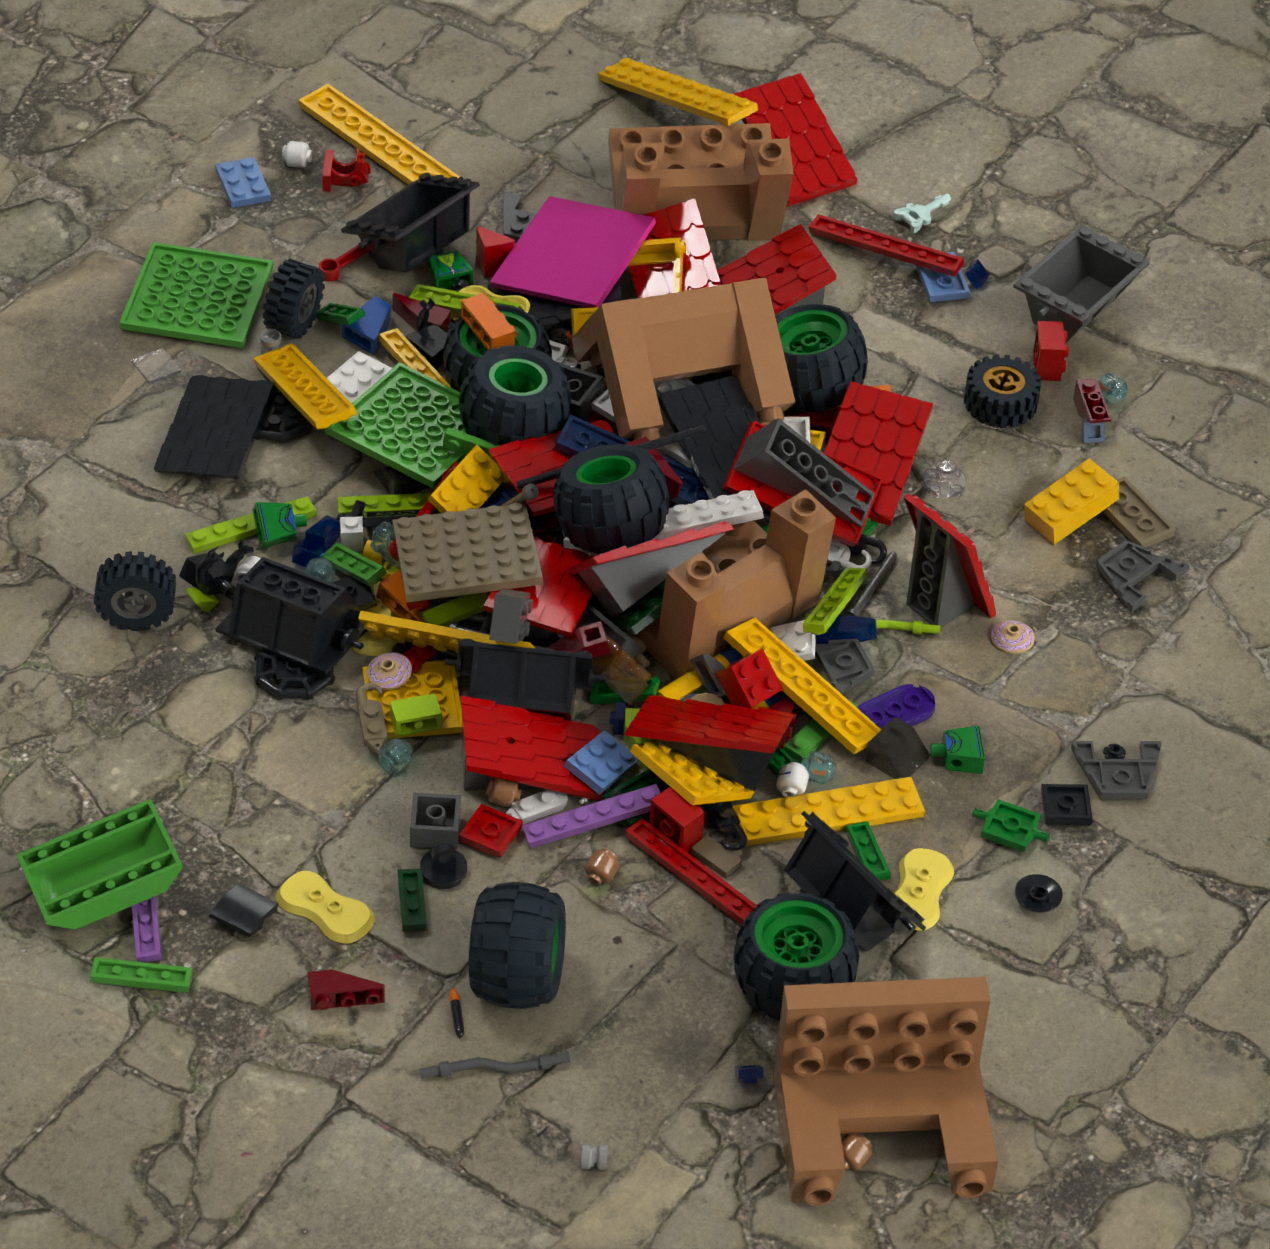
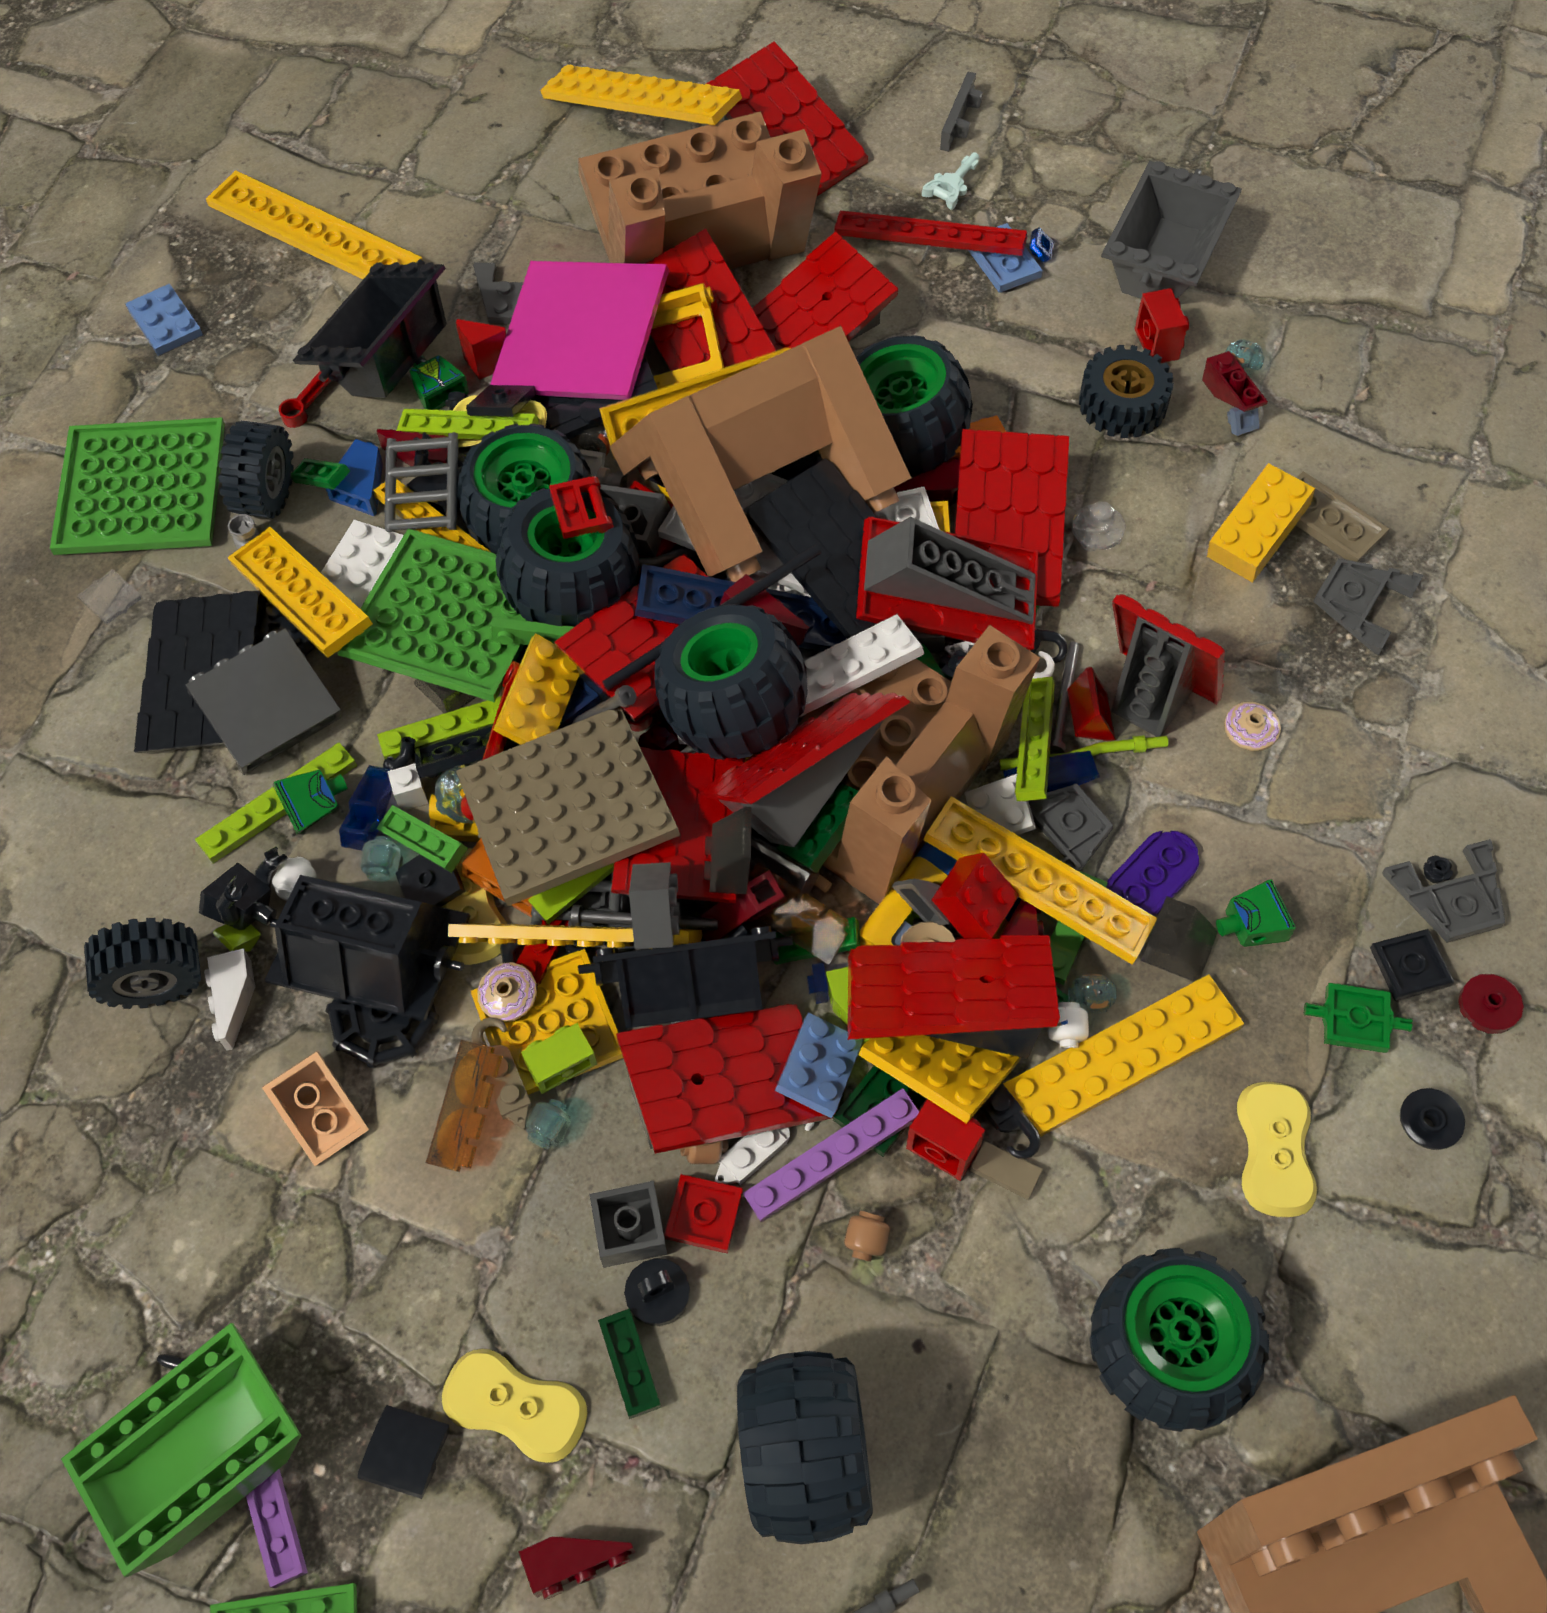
camera: 10 degrees left, 15 degrees up
white head [282,141,313,168] -> none
red tile [322,148,371,192] -> none
black piece [449,988,464,1038] -> none
orange brick [461,293,517,350] -> none
red plate [625,818,757,925] -> none
clear blue plate [735,1065,764,1083] -> none
black piece [784,811,927,951] -> none
green tile [845,821,891,881] -> none
none -> dark grey panel [185,629,341,775]
none -> white slope [204,949,255,1051]
none -> light nougat slope [262,1050,369,1166]
none -> dark grey bar [384,432,459,532]
none -> clear orange windscreen [426,1040,503,1172]
none -> black plate [466,385,536,417]
none -> red plate [549,476,614,539]
none -> clear smoke slope [704,807,752,894]
none -> dark grey hinge [940,72,983,152]
none -> red slope [1067,667,1116,741]
none -> dark red plate [1458,974,1524,1034]

